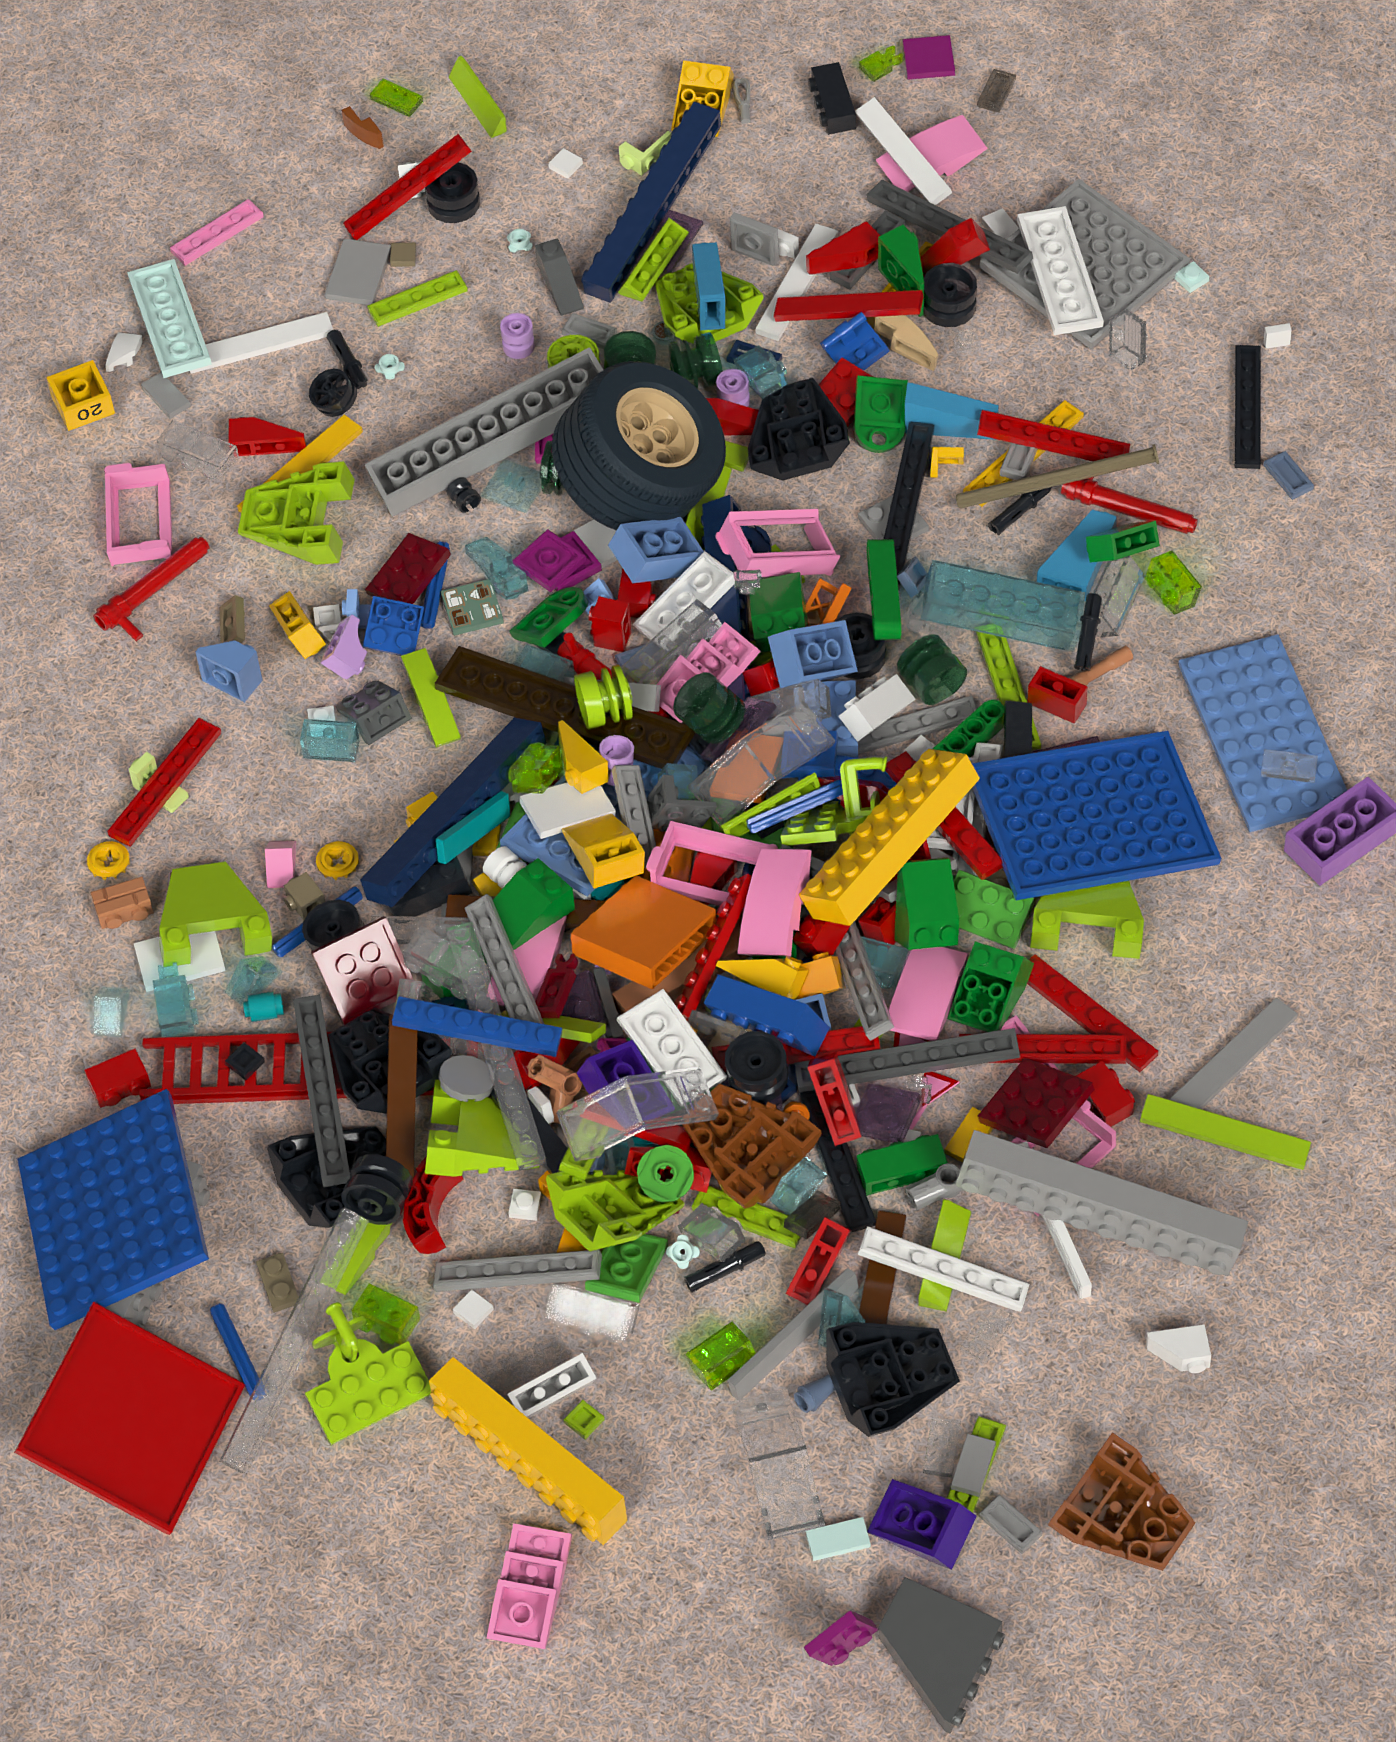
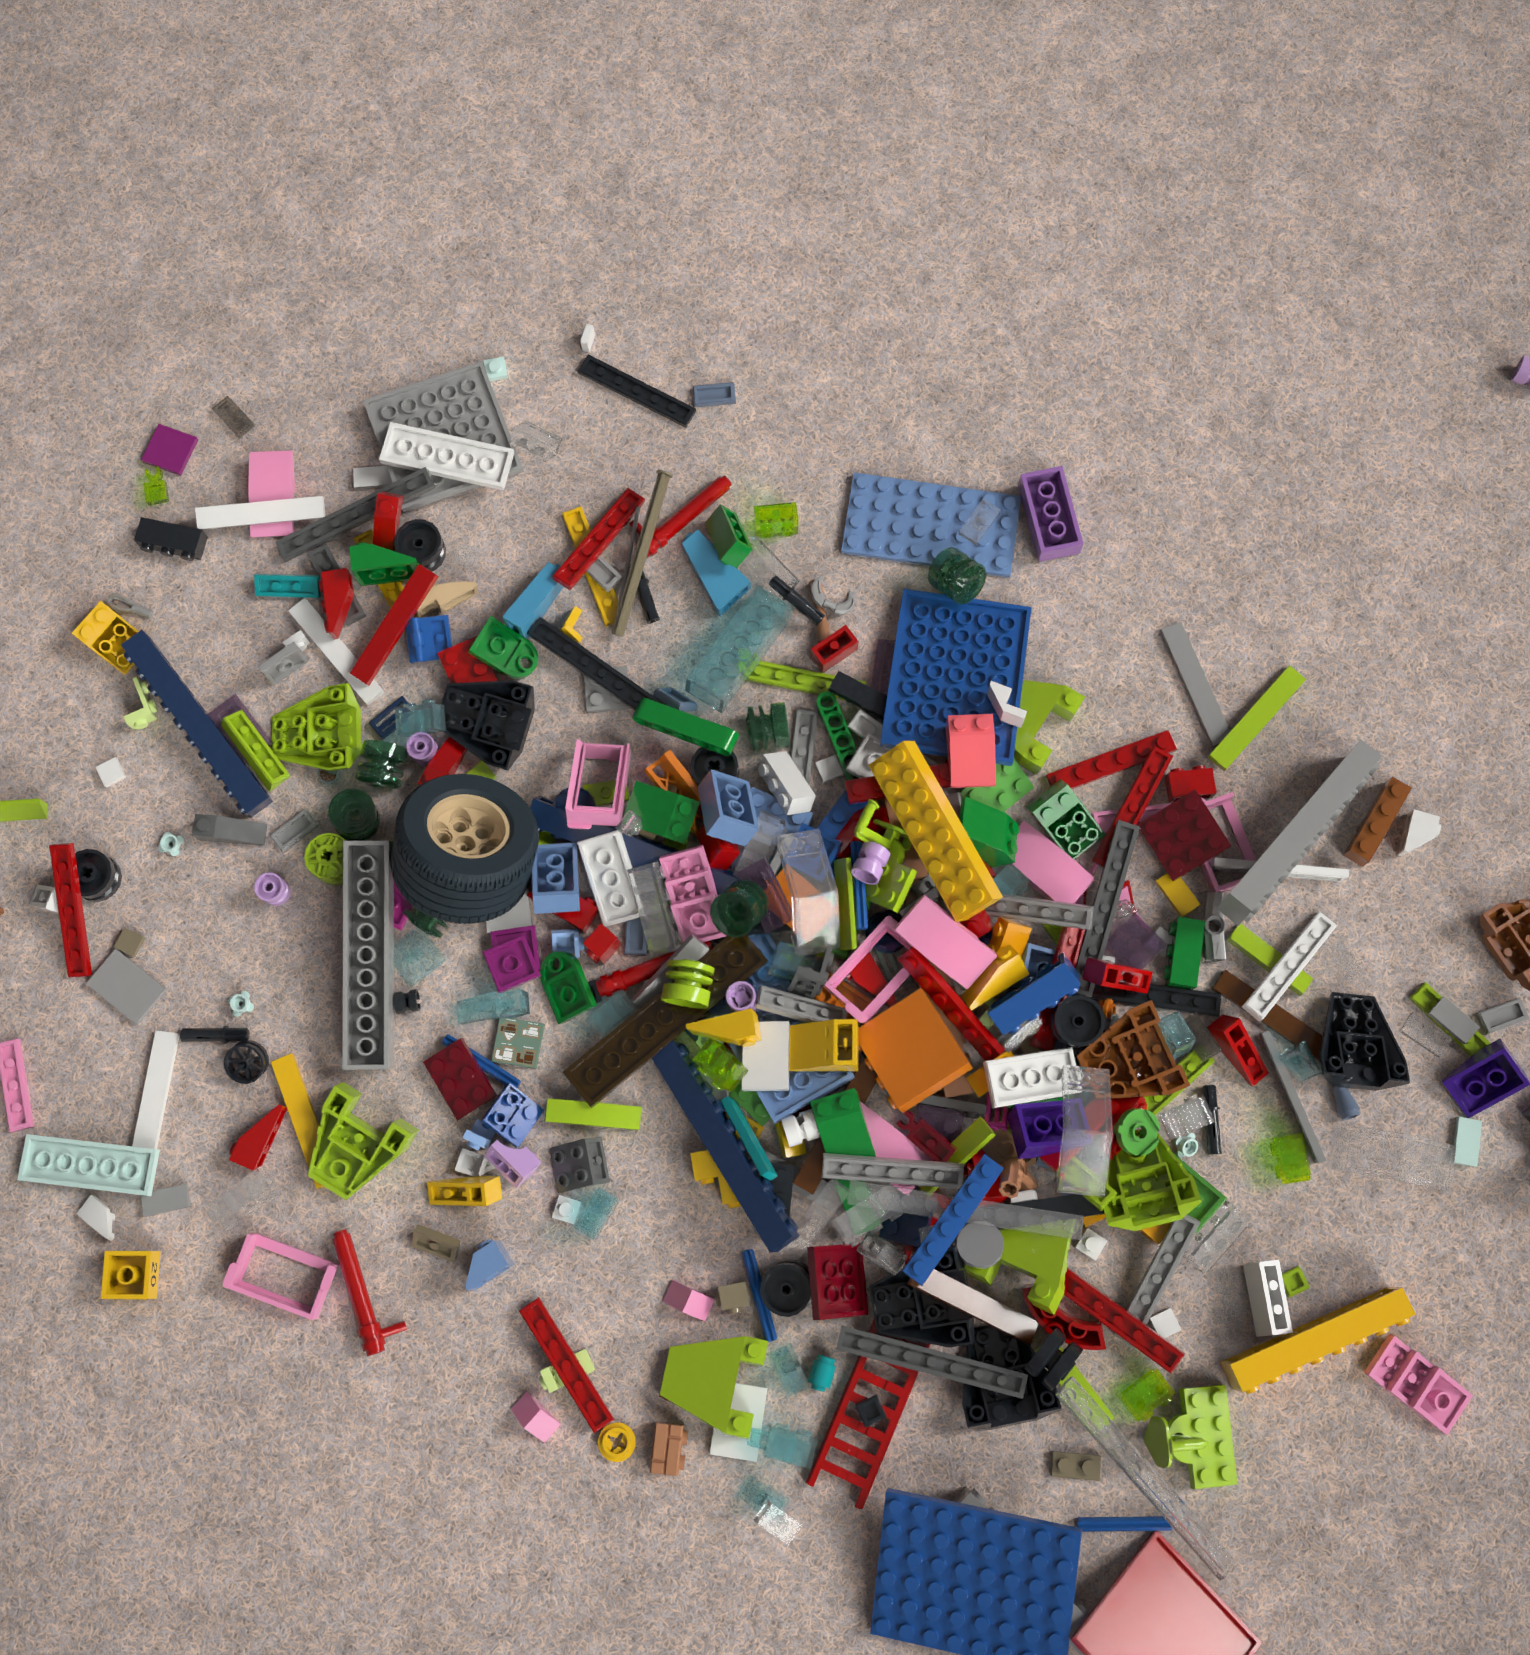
camera: 65 degrees left, 20 degrees up
red brick [84,1048,151,1108] -> none
yellow gear [316,841,359,880] -> none
lime tile [367,270,468,327] -> none
dark azure slope [692,242,725,330] -> none
none -> teal plate [254,573,321,598]
none -> bright pink slope [510,1391,561,1443]
none -> clear plate [753,1500,803,1545]
none -> light grey piece [810,576,855,616]
none -> lavender wheel [851,842,890,885]
none -> clear green wheel [928,547,986,604]
none -> coral slope [945,714,996,788]
none -> white slope [987,681,1027,728]
none -> red tile [1064,1267,1185,1374]
none -> dark orange brick [1343,776,1412,867]

